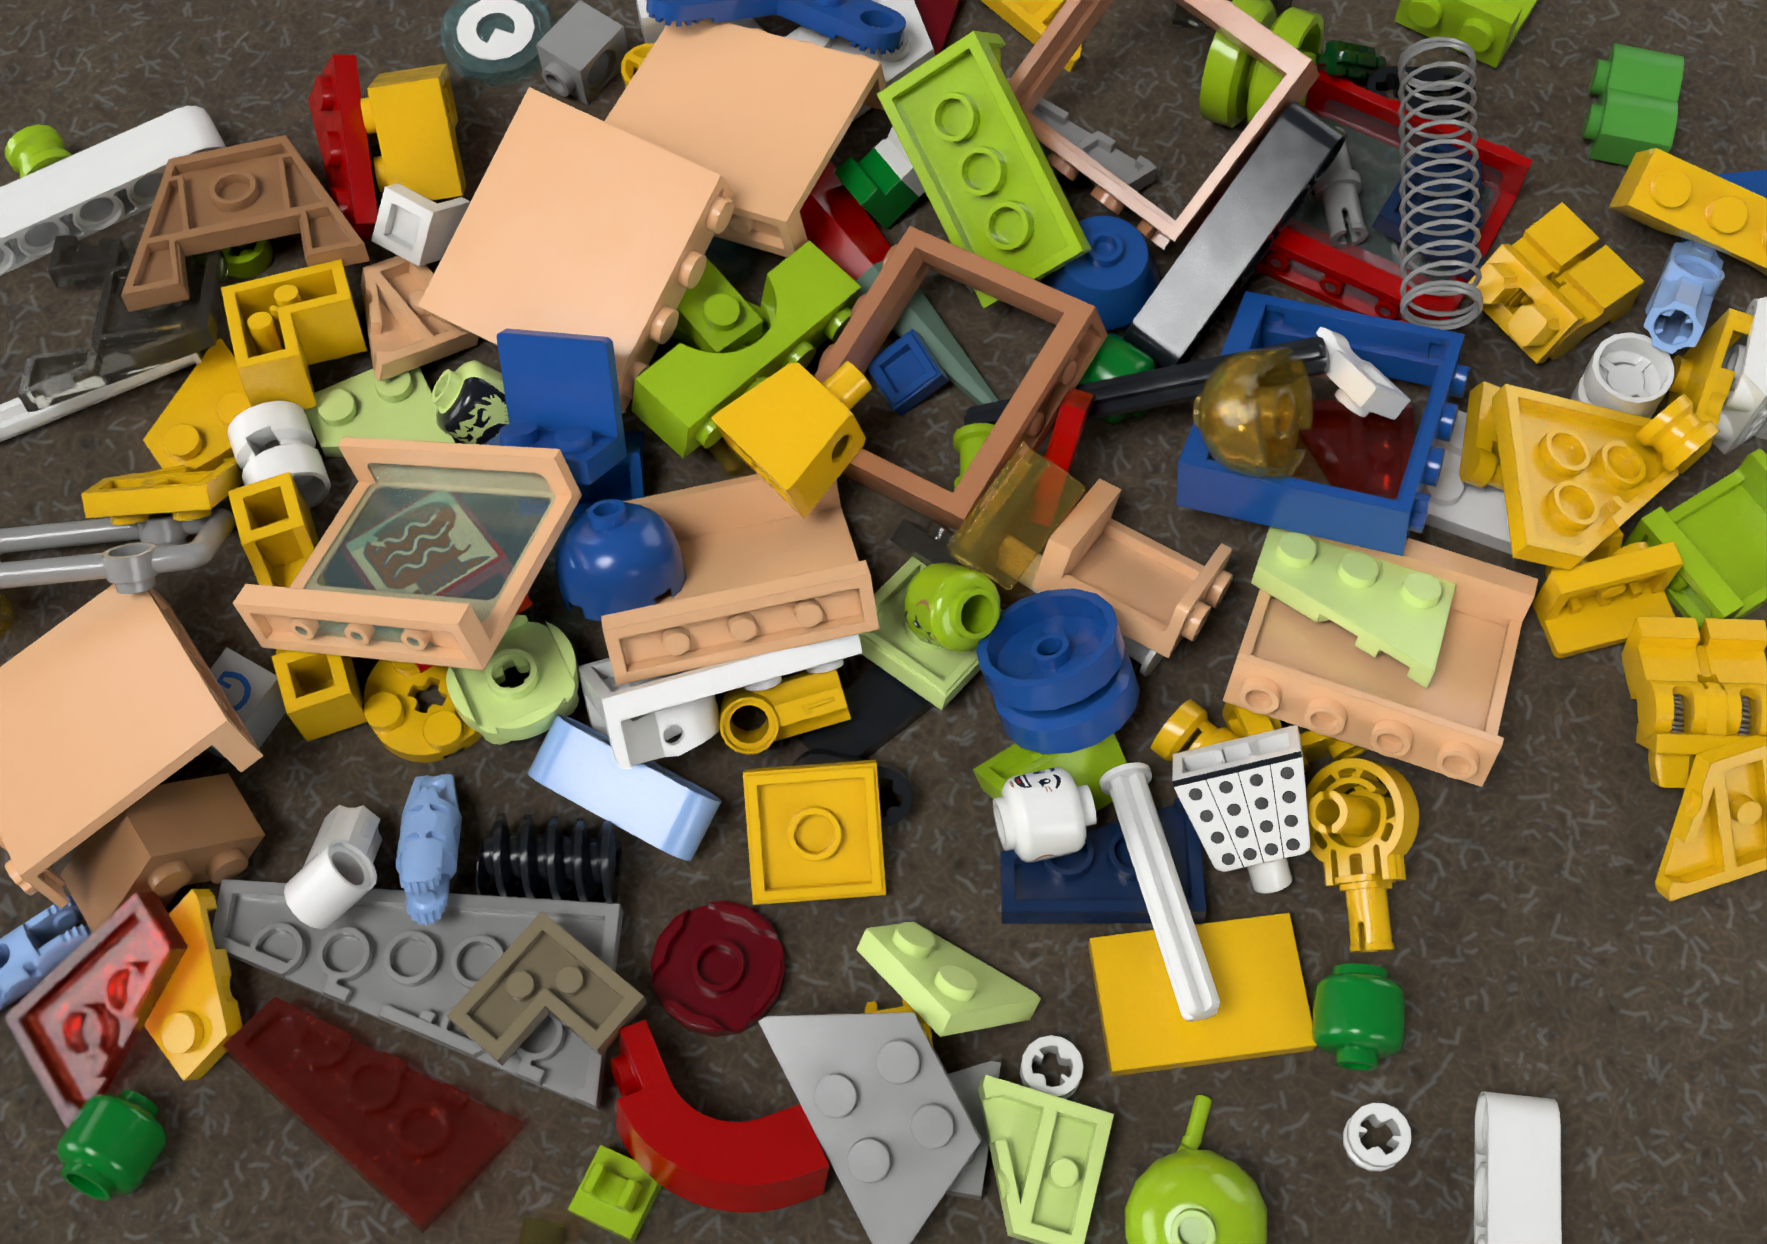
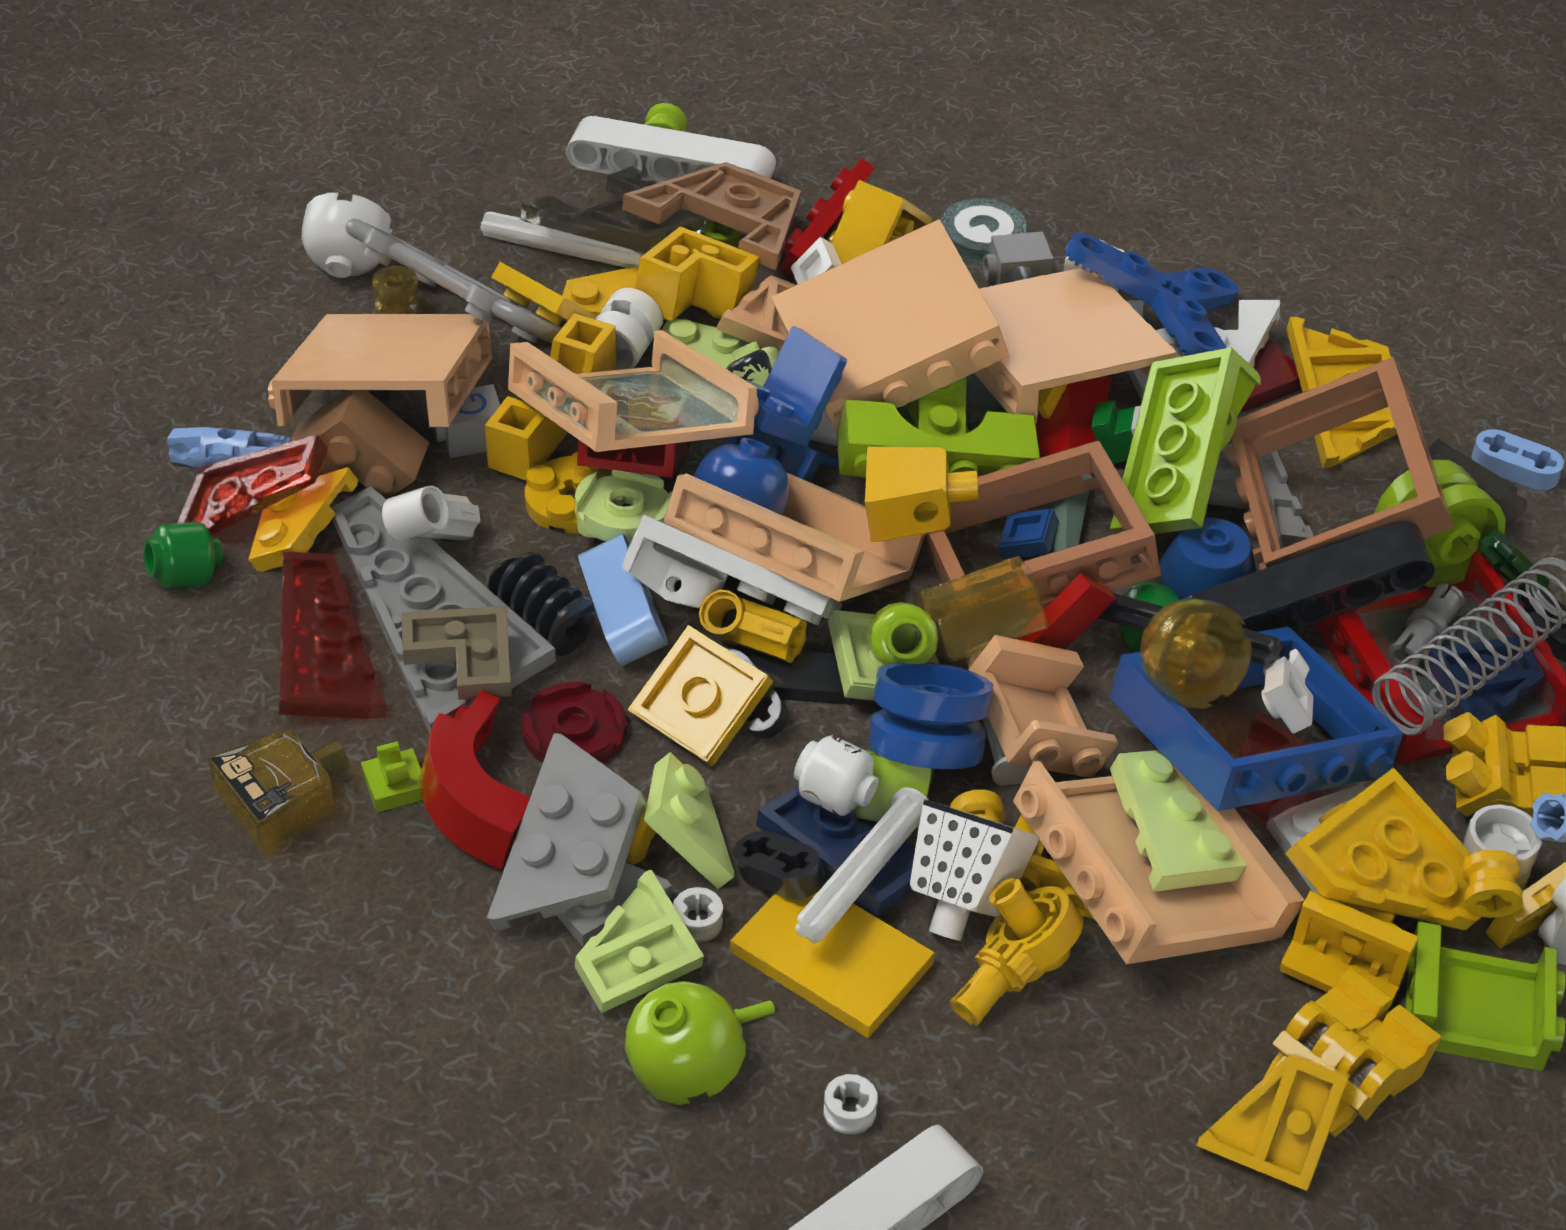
camera: 40 degrees right, 20 degrees down
light blue hinge [396,774,462,926] -> none
green head [1312,963,1405,1071] -> none
none -> black beam [733,830,827,900]

